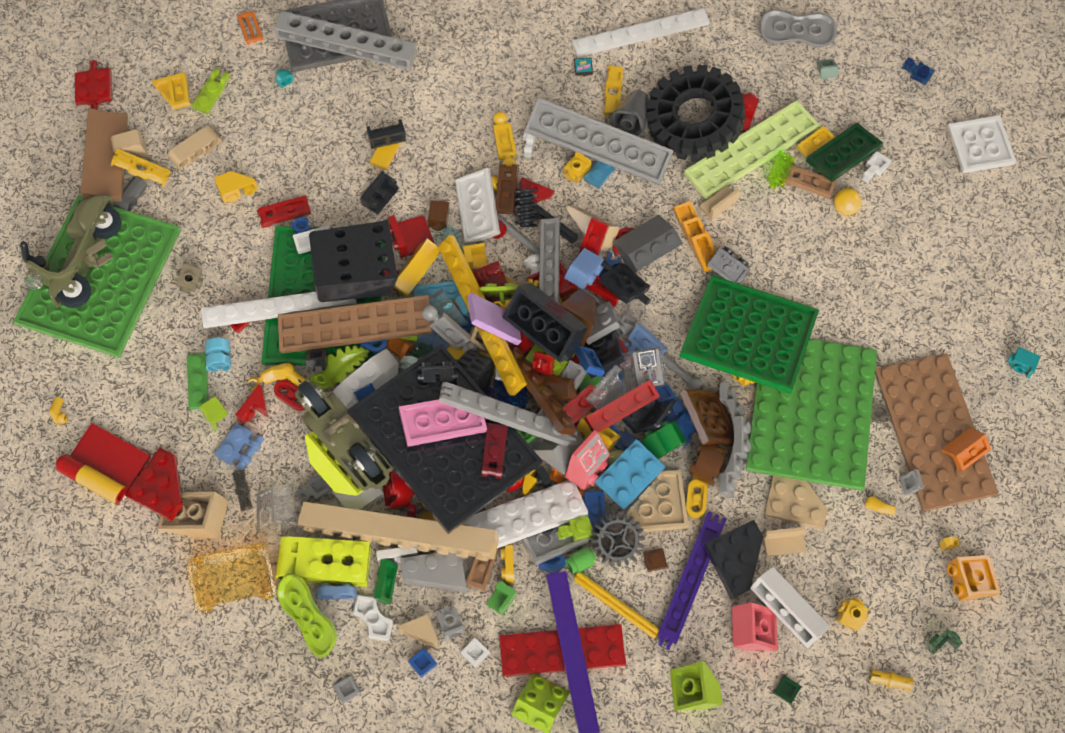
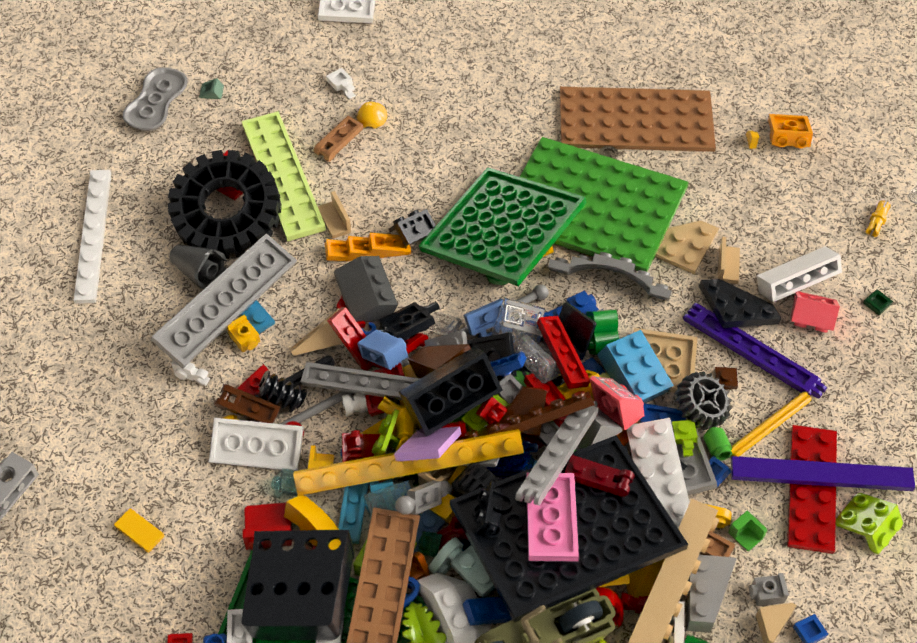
camera: 75 degrees left, 10 degrees down
black hinge [360,171,399,215] -> none
black hinge [366,119,406,149] -> none
reddish brown brick [428,200,450,231] -> none
white plate [461,638,490,668] -> none
yellow plate [493,111,517,166] -> none
tile [574,57,593,76] -> none
yellow piece [603,66,623,116] -> none
lime slope [670,661,723,711] -> none
reddish brown plate [680,389,734,446] -> none
yellow plate [686,479,708,519] -> none
reddish brown brick [689,442,728,487] -> none
clear neon green hinge [767,151,796,189] -> none
yellow plate [796,126,835,158] -> none
dark green plate [806,123,883,182] -> none
yellow brick [835,597,869,631] -> none
yellow arm [865,496,895,515] -> none
light grey tile [899,469,925,495] -> none
clear blue plate [902,57,935,86] -> none
clear green bracket [927,628,963,655] -> none
orange panel [942,428,991,471] -> none
teal brick [1007,347,1041,379] -> none

